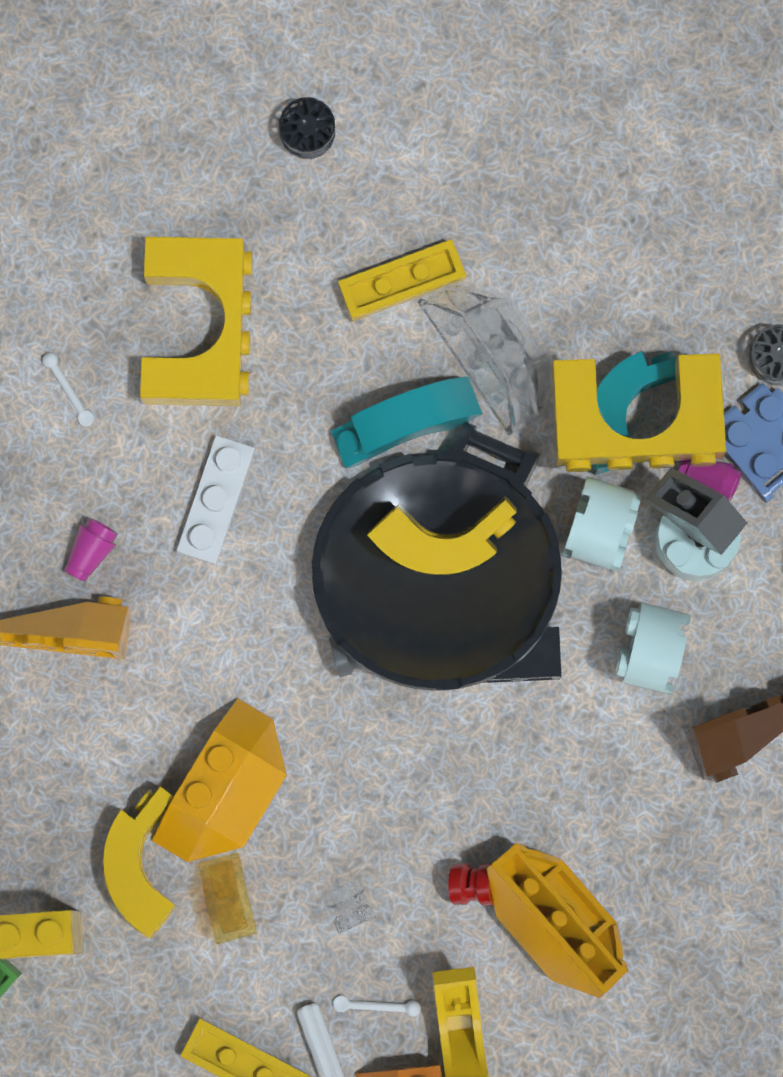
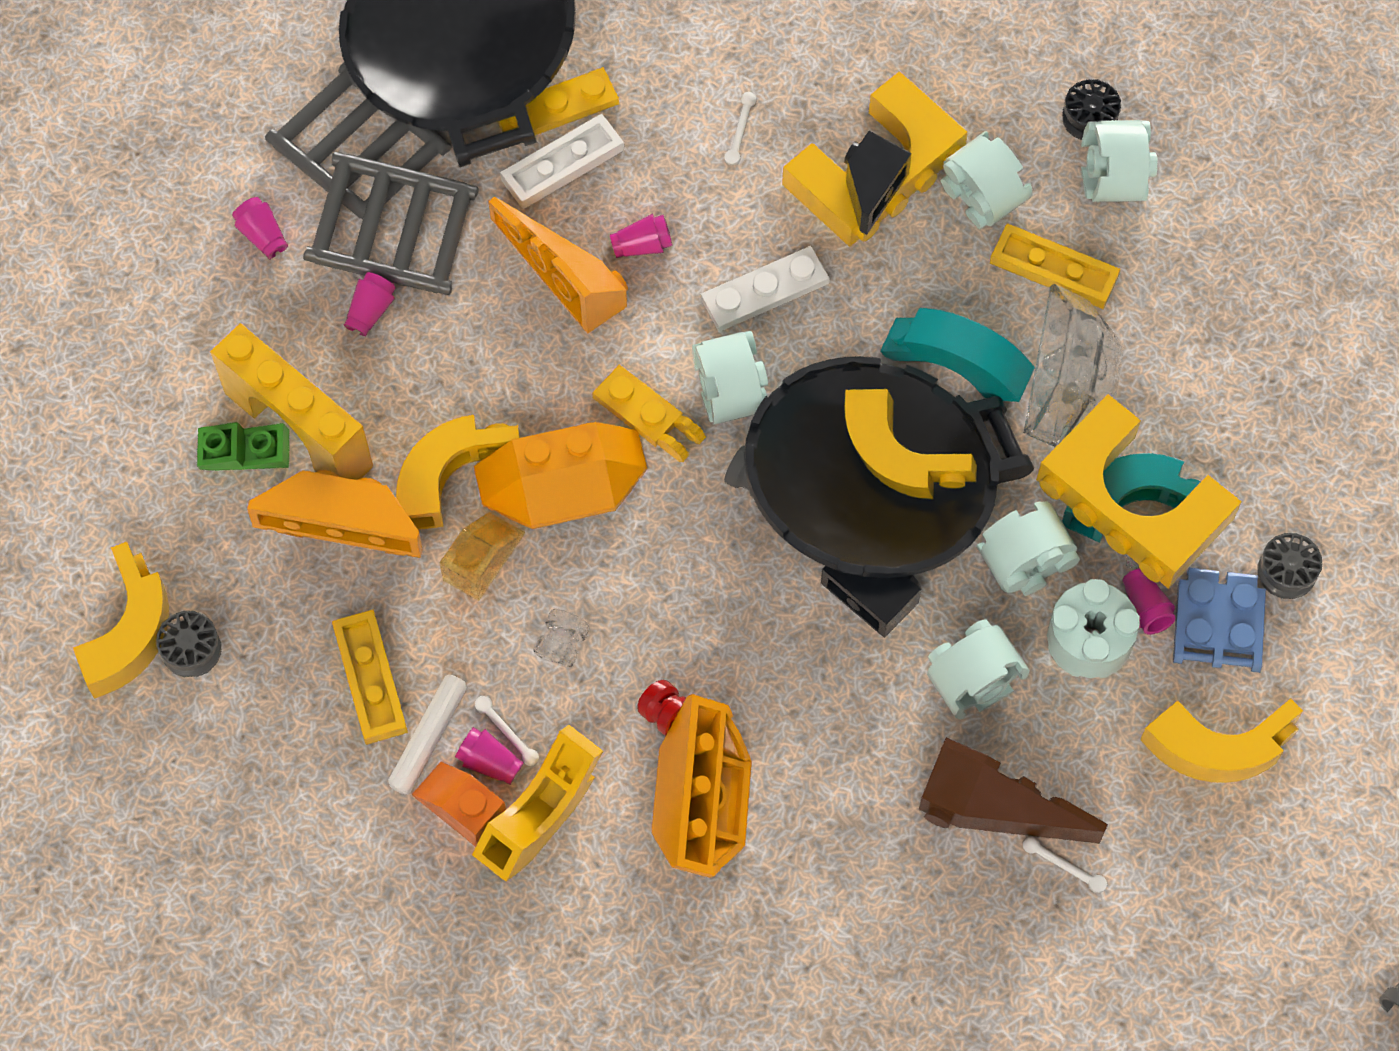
camera: 45 degrees right, 15 degrees down
dark grey slope [645,467,747,555] -> none
none -> light orange wedge [247,470,423,558]
none -> dark pink cone [455,727,524,785]
none -> yellow hinge [592,364,706,463]
none -> light aqua brick [692,330,768,424]
none -> black slope [844,131,912,235]
none -> light aqua brick [941,131,1033,230]
none -> light aqua brick [1081,120,1158,202]

